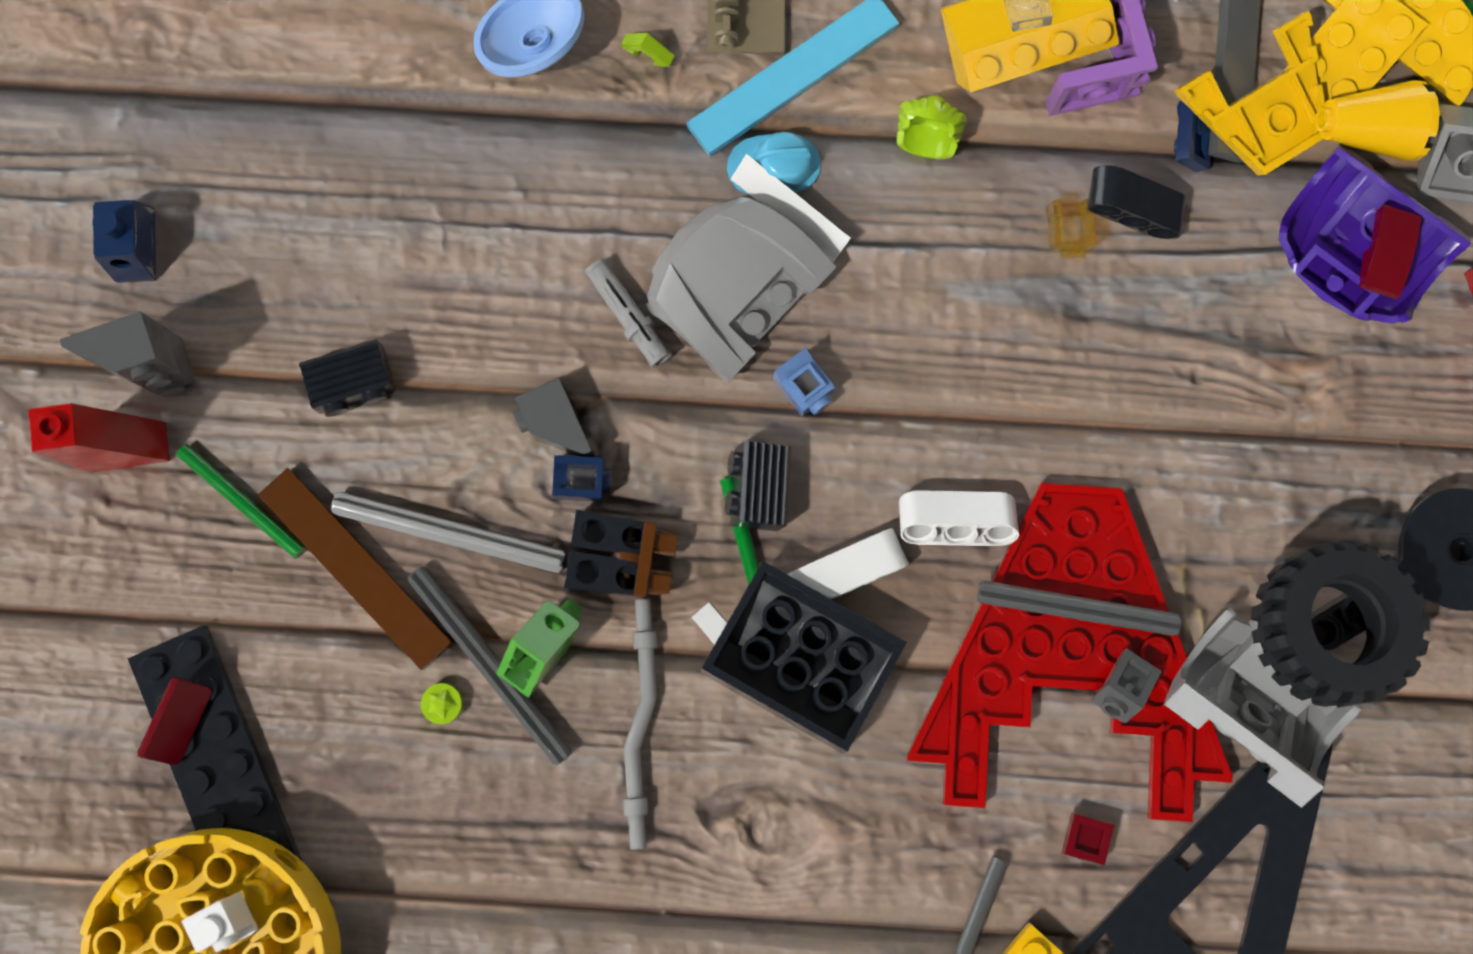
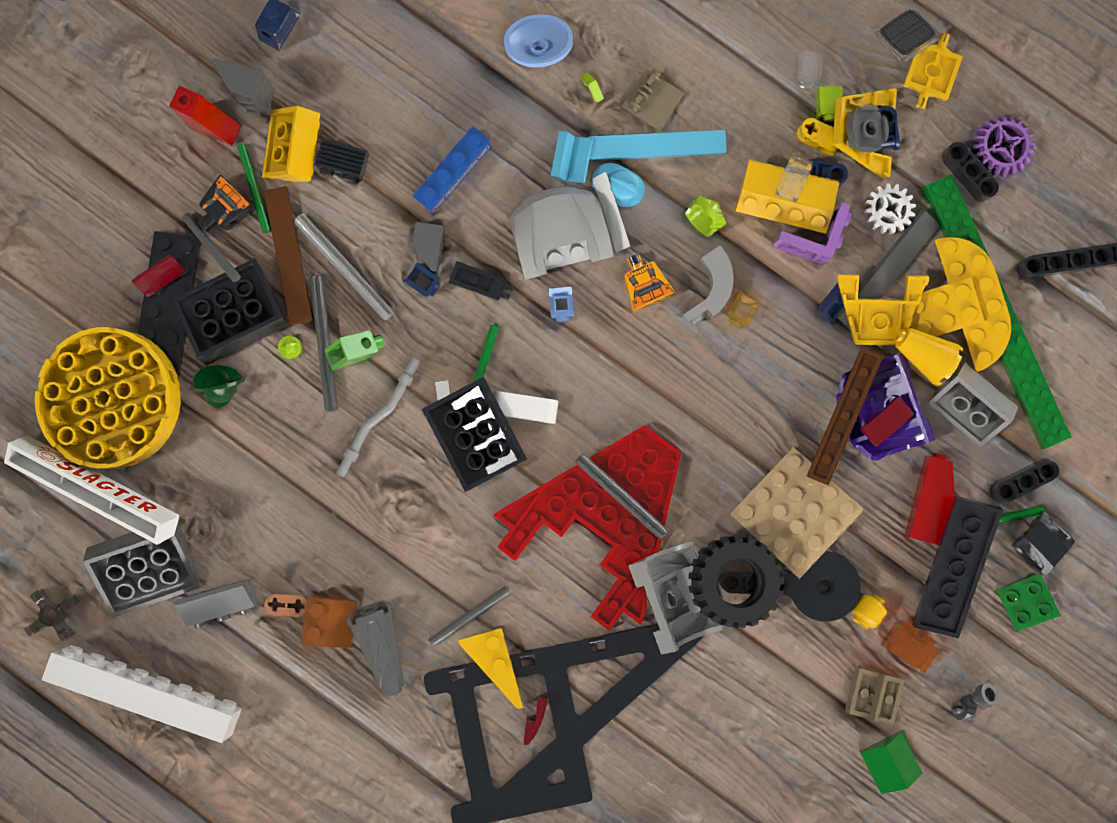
camera: 30 degrees right, 5 degrees up
white brick [182,891,259,953] -> none
black hips [564,510,678,599] -> none
light grey pin [584,259,672,369] -> none
black brick [725,440,791,531] -> none
white beam [899,490,1019,546] -> none
dark red plate [1061,813,1114,866] -> none
black beam [1087,165,1187,239] -> none
dark grey bracket [1091,648,1161,723] -> none
none -> black slope [171,258,289,366]
none -> dark grey bar [182,213,241,282]
none -> dark green helmet [193,365,245,407]
none -> torso [198,174,256,232]
none -> yellow slope [262,106,320,182]
none -> blue brick [412,126,491,216]
none -> black hinge [449,261,513,301]
none -> medium azure panel [551,131,593,184]
none -> torso [623,254,674,313]
none -> light grey arch [682,245,734,324]
none -> tan plate [730,447,864,579]
none -> reddish brown tile [806,346,884,486]

